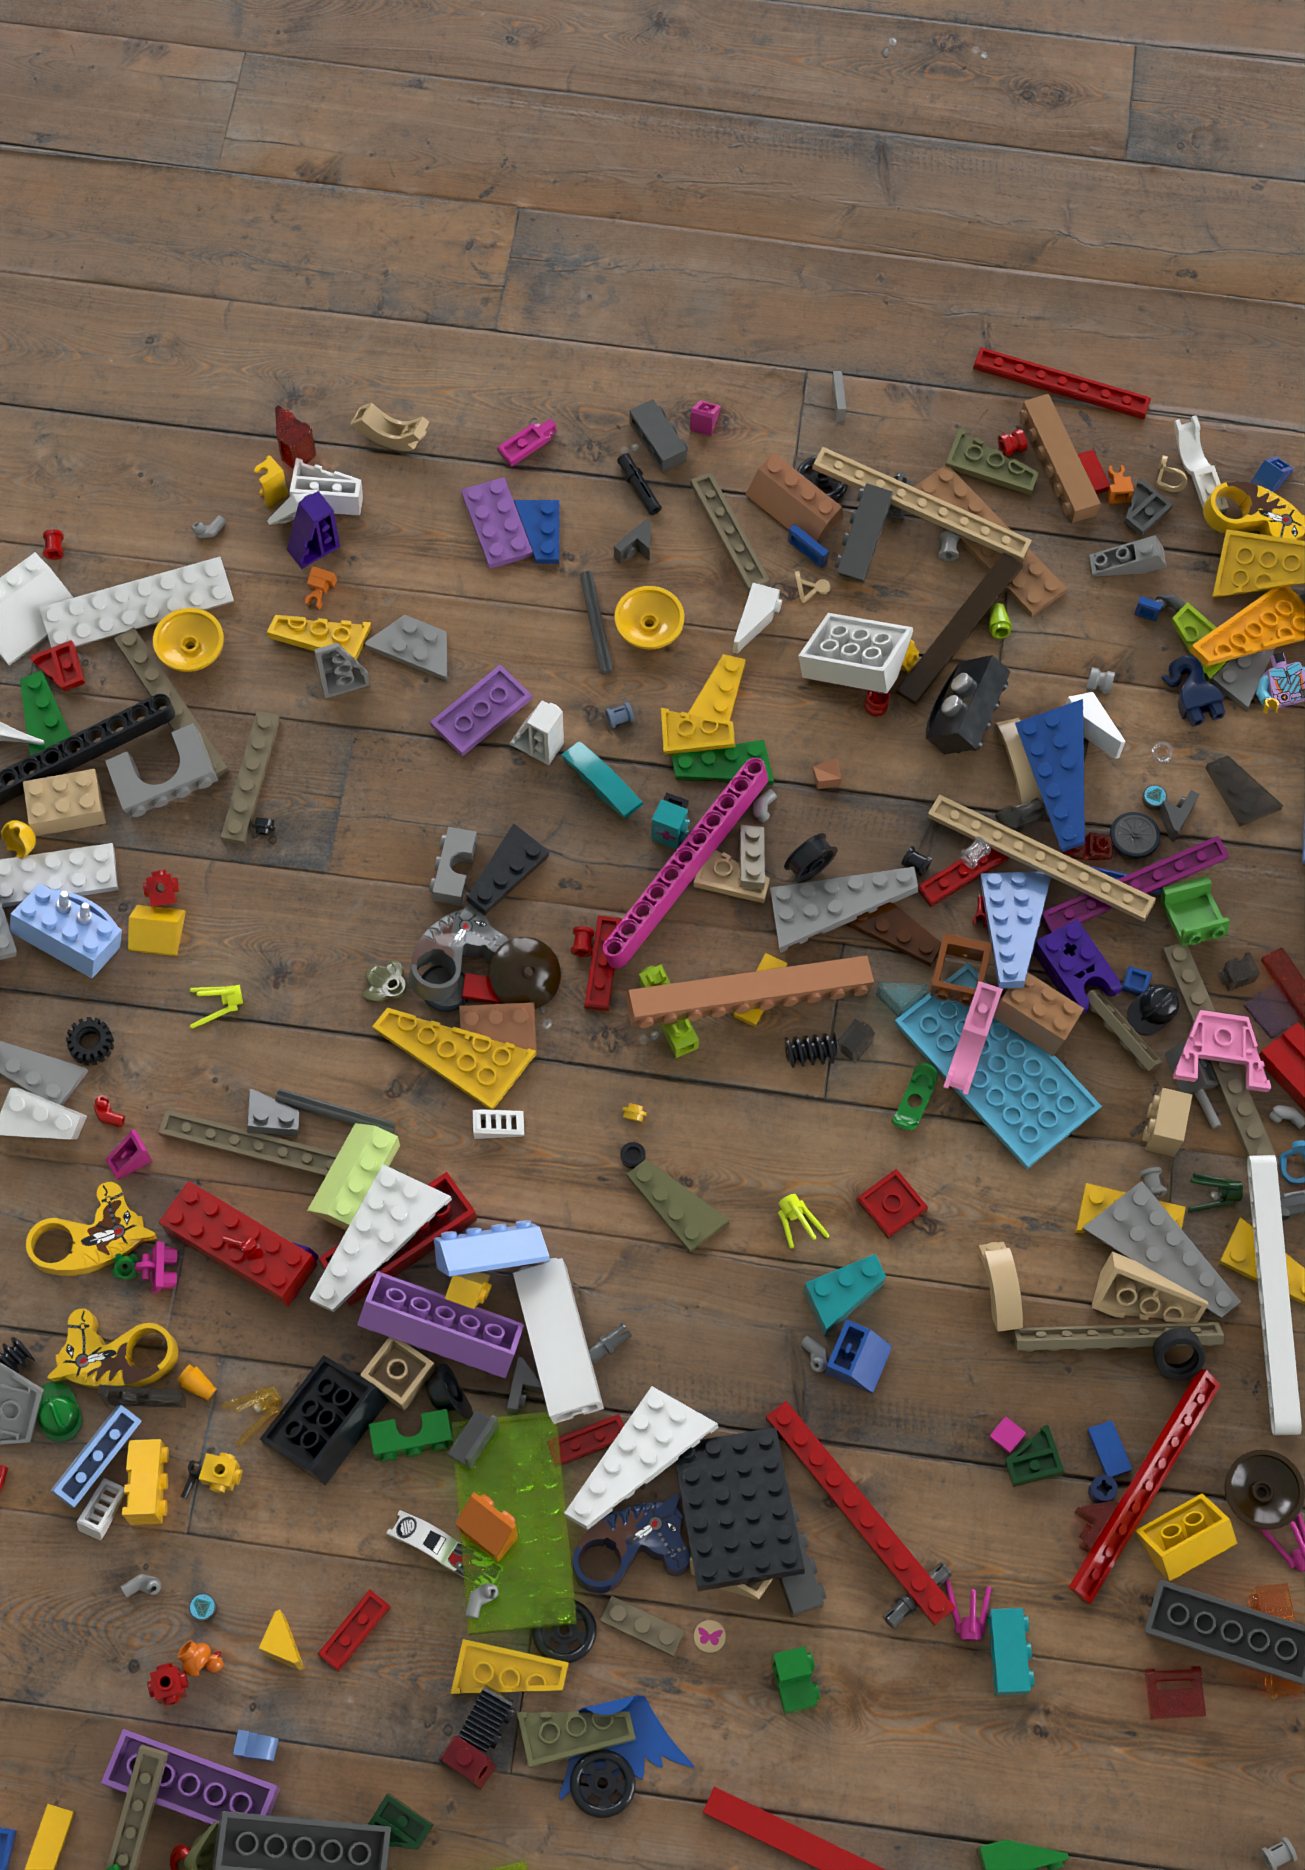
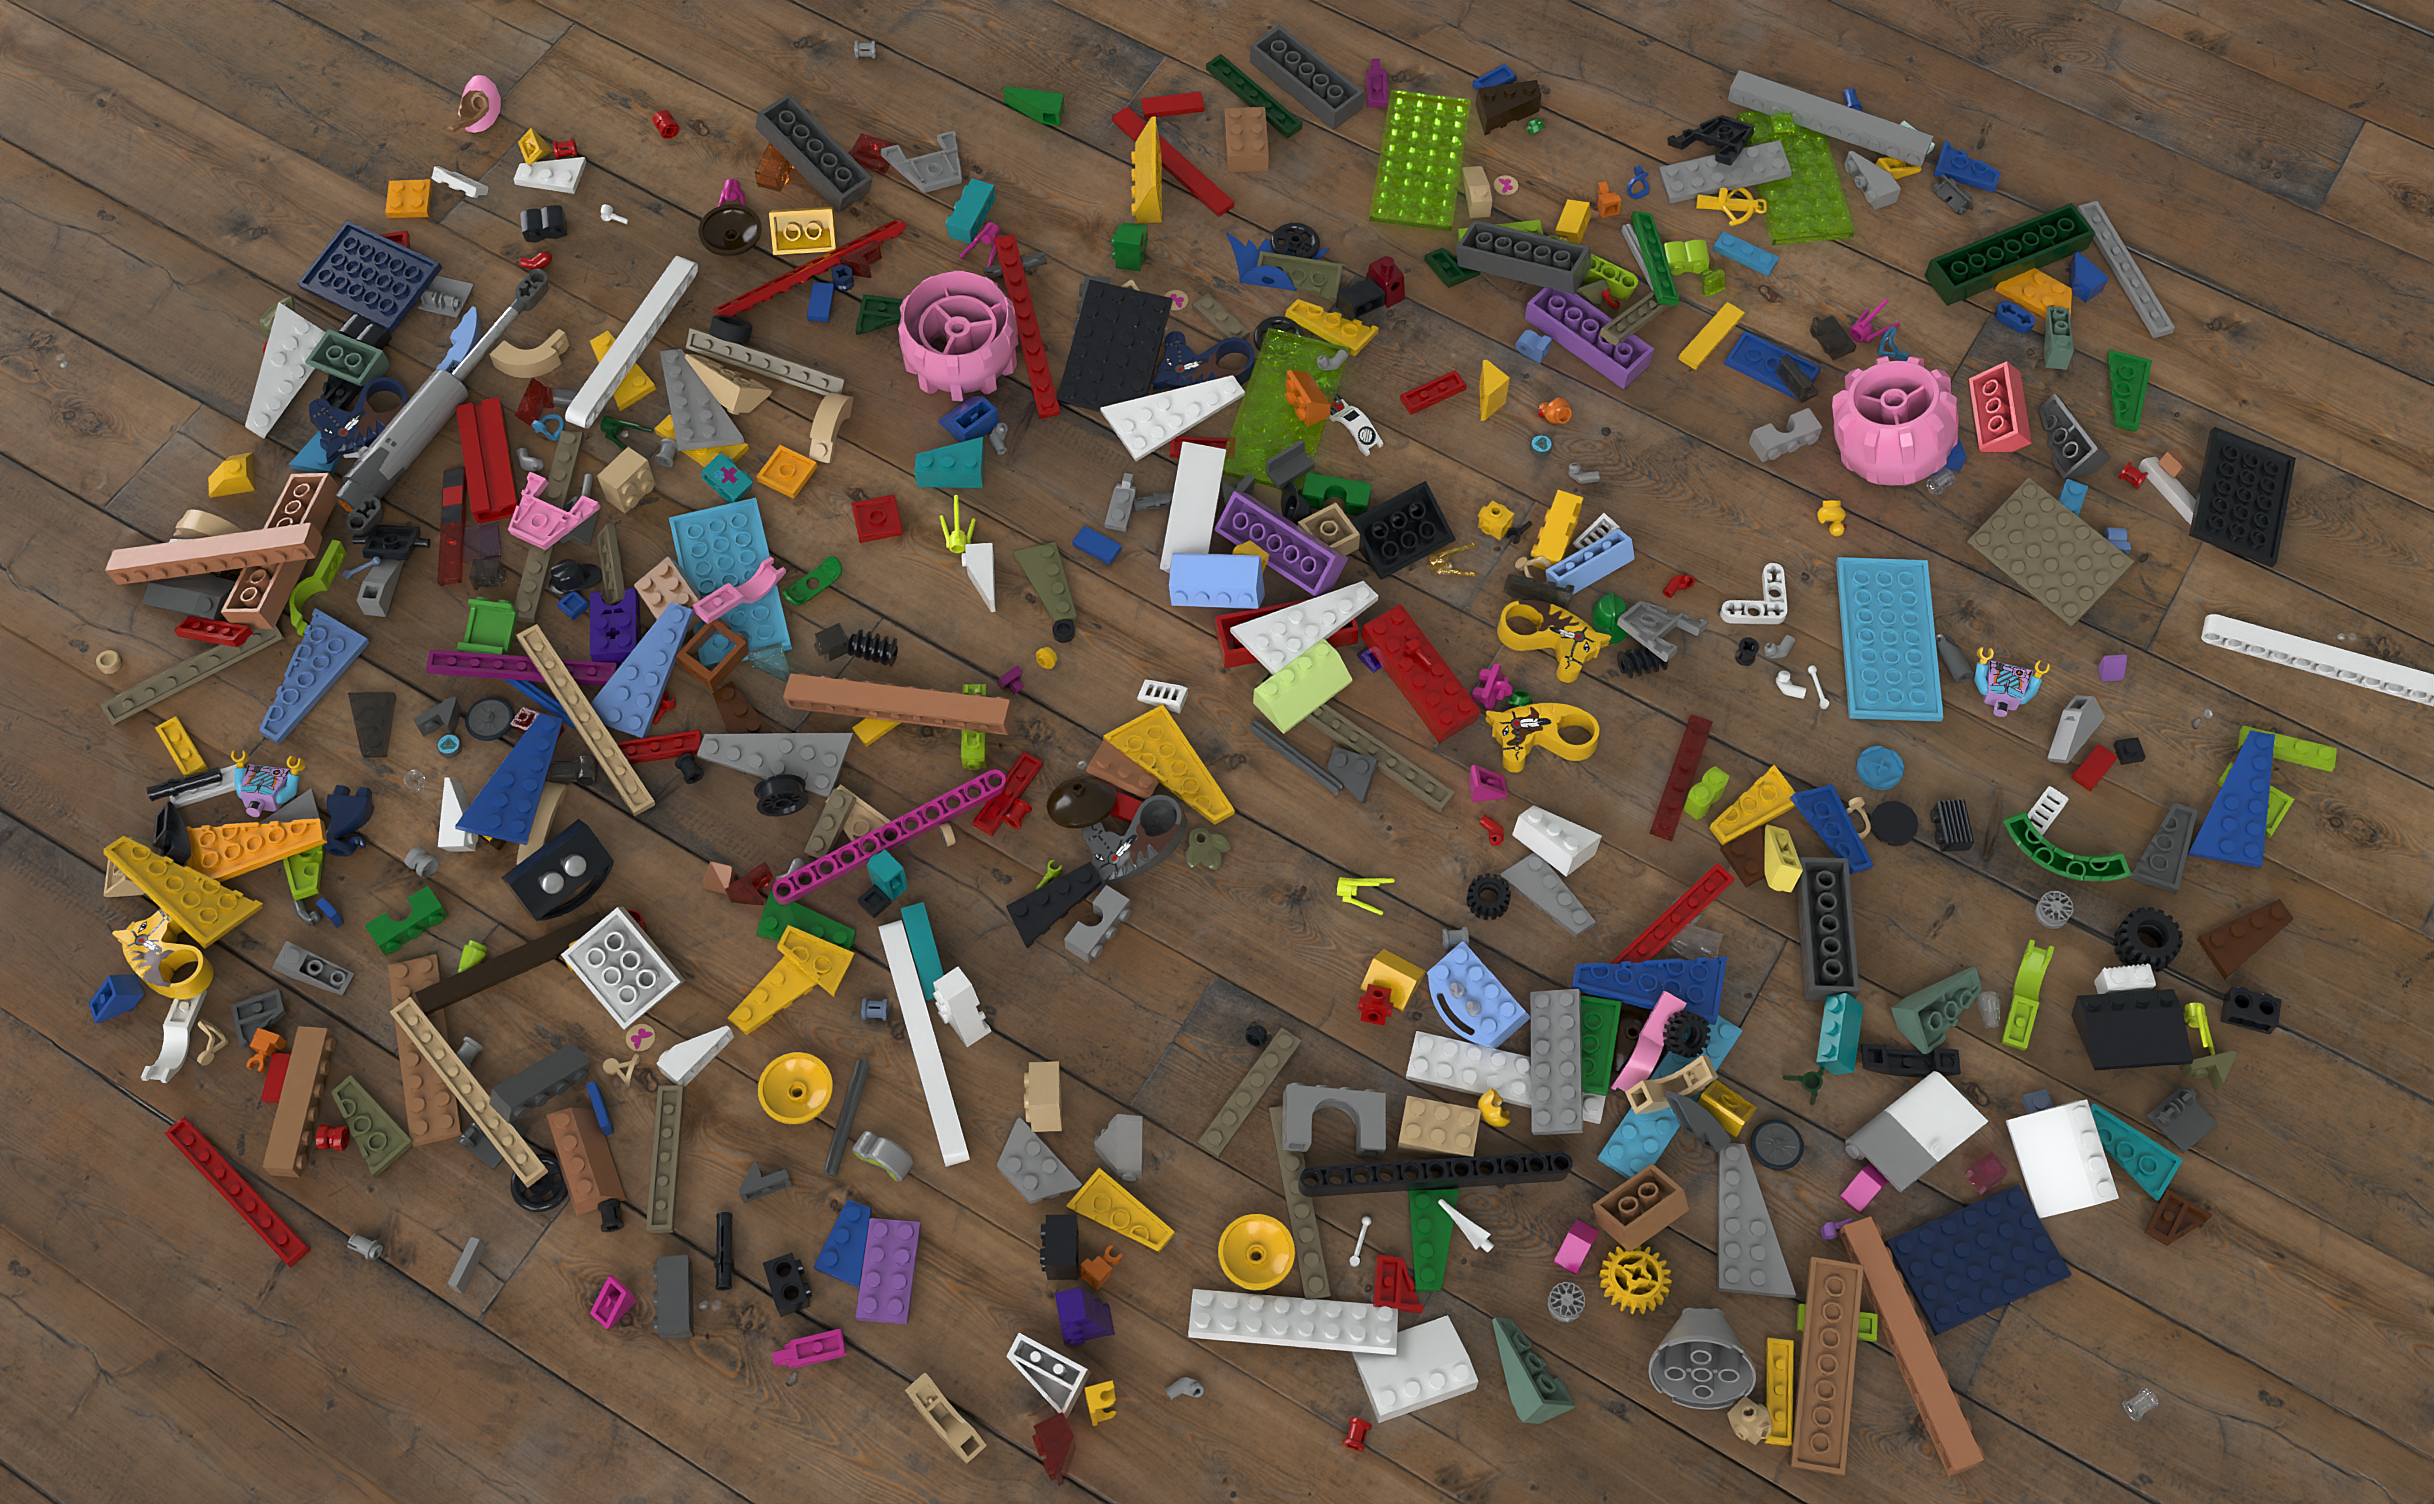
camera: 155 degrees left, 5 degrees down
red brick [147,1663,189,1706] -> none
light orange cone [177,1364,217,1401] -> none
white slope [267,493,309,525] -> none
medium lavender plate [430,665,532,757] -> none
clear bush [959,836,991,868] -> none
dark pink tile [989,1416,1026,1454] -> none
none -> light grey pin [347,1233,383,1260]
none -> green arch [364,886,448,956]
none -> black bush [597,1200,624,1233]
none -> tan sticker [626,1024,655,1051]
none -> teal brick [701,453,753,504]
none -> clear red slope [725,862,773,906]
none -> light orange plate [756,445,818,499]
none -> black brick [763,1252,812,1317]
none -> light grey animal [852,1131,914,1182]
none -> white beam [878,920,970,1167]
none -> light grey wing [881,131,962,193]
none -> bright pink wheel [898,271,1018,401]
none -> tan tile [939,822,956,847]
none -> white slope [962,543,996,612]
none -> magenta tile [996,665,1024,695]
none -> tan brick [1024,1061,1062,1132]
none -> lime hand [1035,860,1062,890]
none -> black brick [1040,1215,1079,1280]
none -> blue tile [1072,526,1122,565]
none -> light grey hinge [1104,473,1136,532]
none -> yellow slope [1131,116,1162,224]
none -> white hinge [1349,1216,1372,1267]
none -> light grey bush [1442,927,1469,950]
none -> tan piece [1515,556,1552,589]

